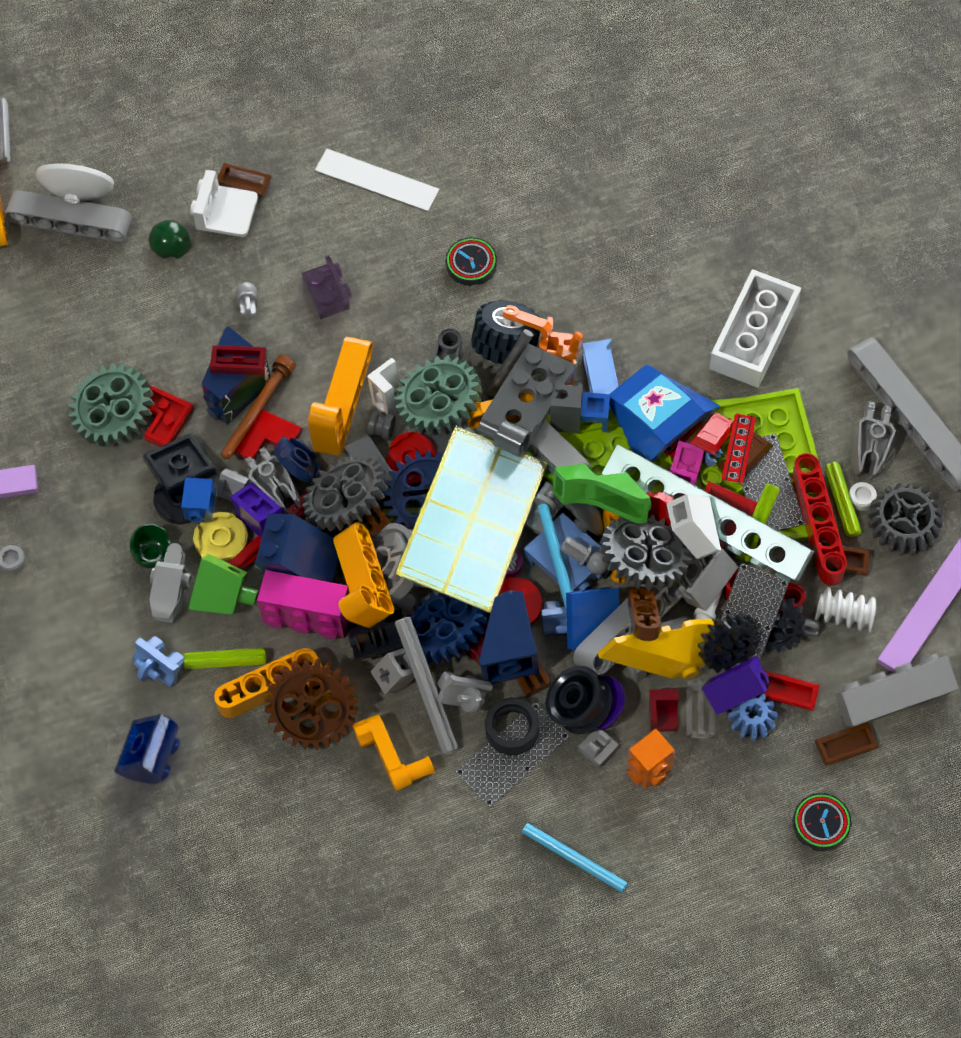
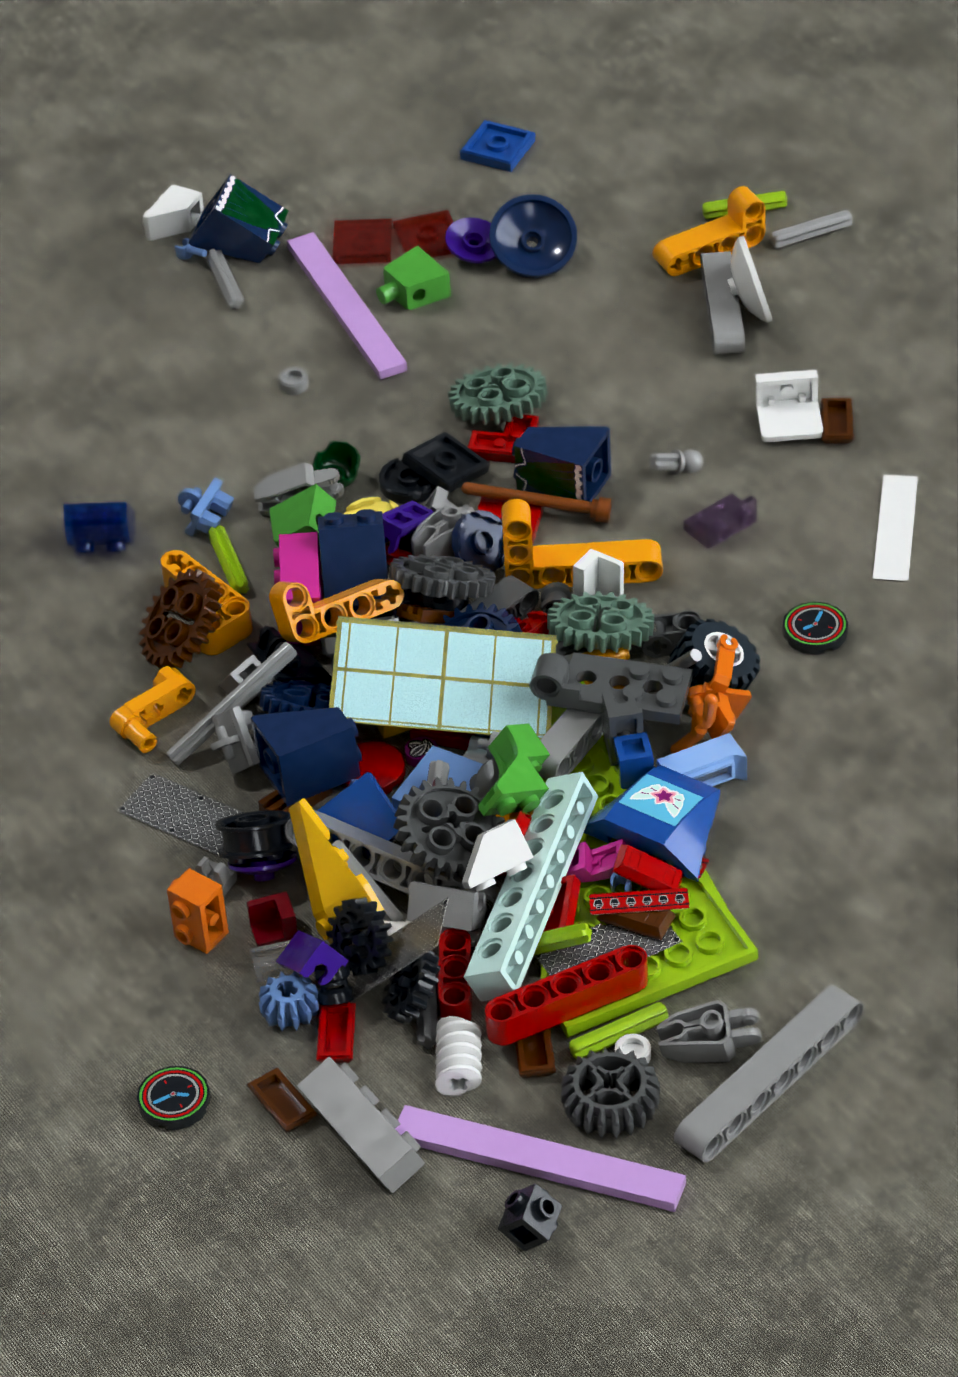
camera: 75 degrees right, 20 degrees down
dark green hair [148,220,191,259] -> none
blue brick [181,478,216,523] -> none
dark red tile [209,345,267,375] -> none
black tyre [485,697,539,756] -> none
medium azure bar [522,823,628,893] -> none
medium azure bar [538,504,572,609] -> none
reddish brown beam [627,586,661,641] -> none
white brick [709,269,801,388] -> none

